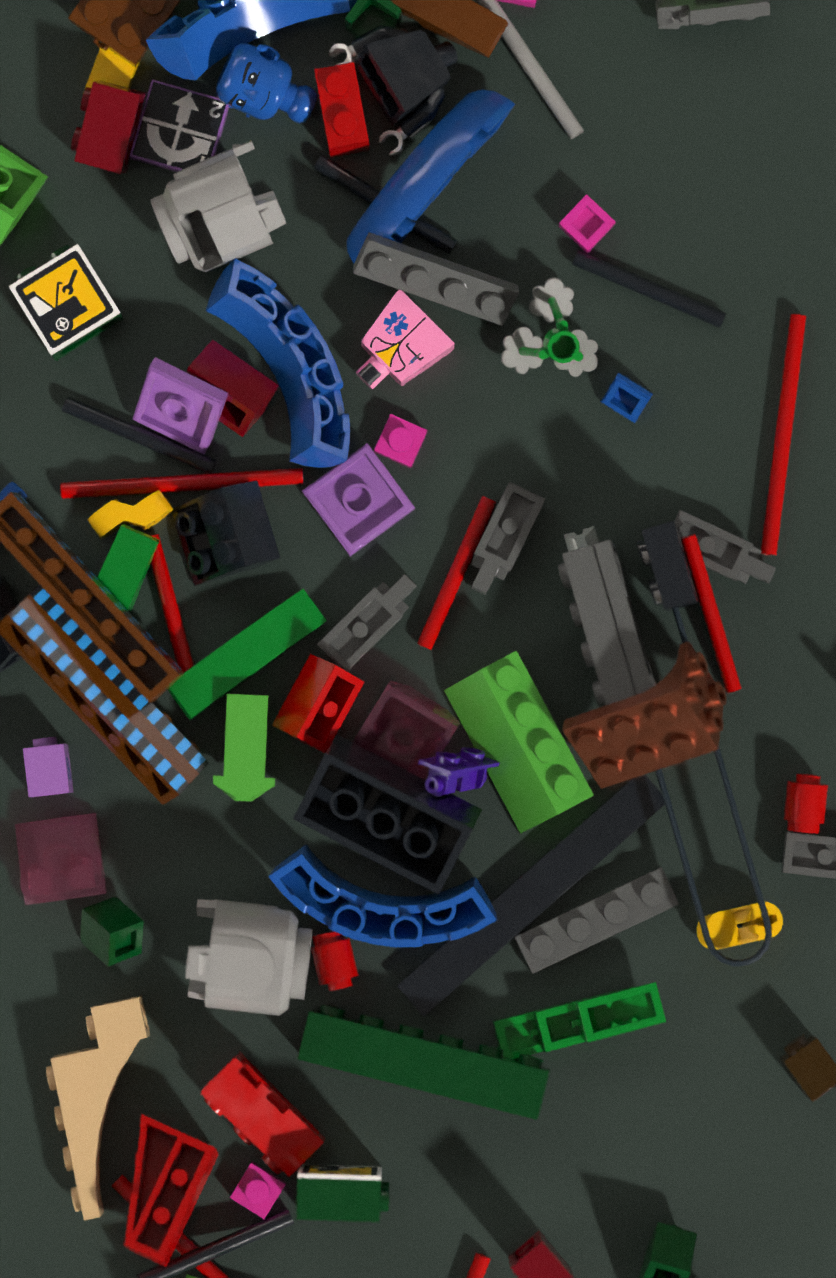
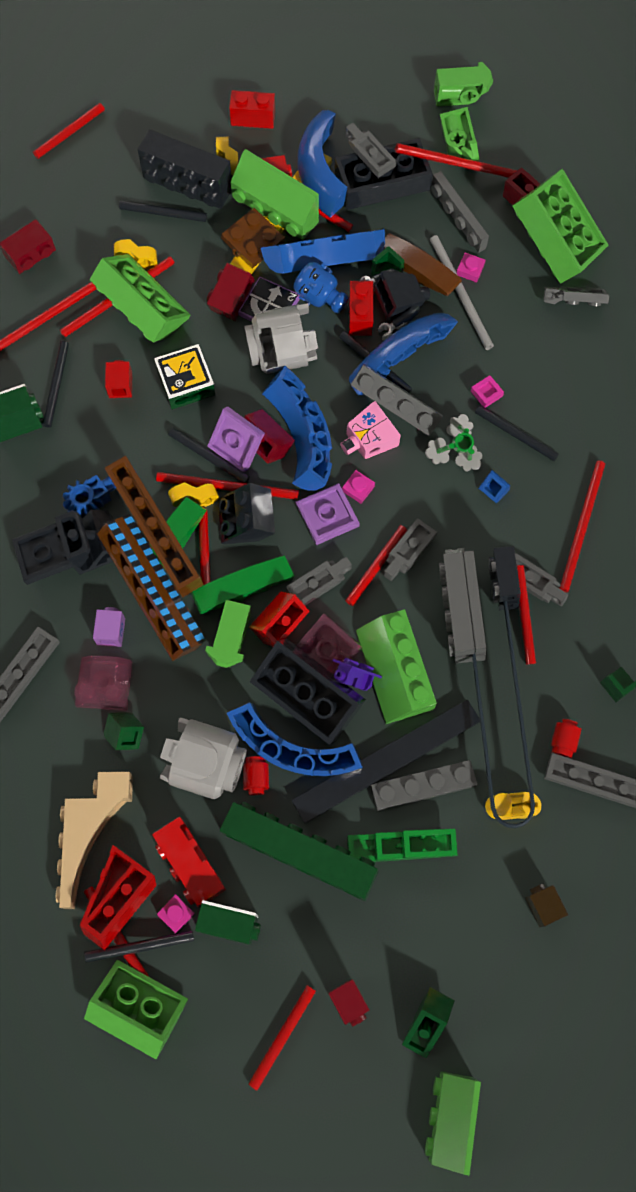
camera: 10 degrees right, 15 degrees down
copper bracket [562,642,727,789] -> none

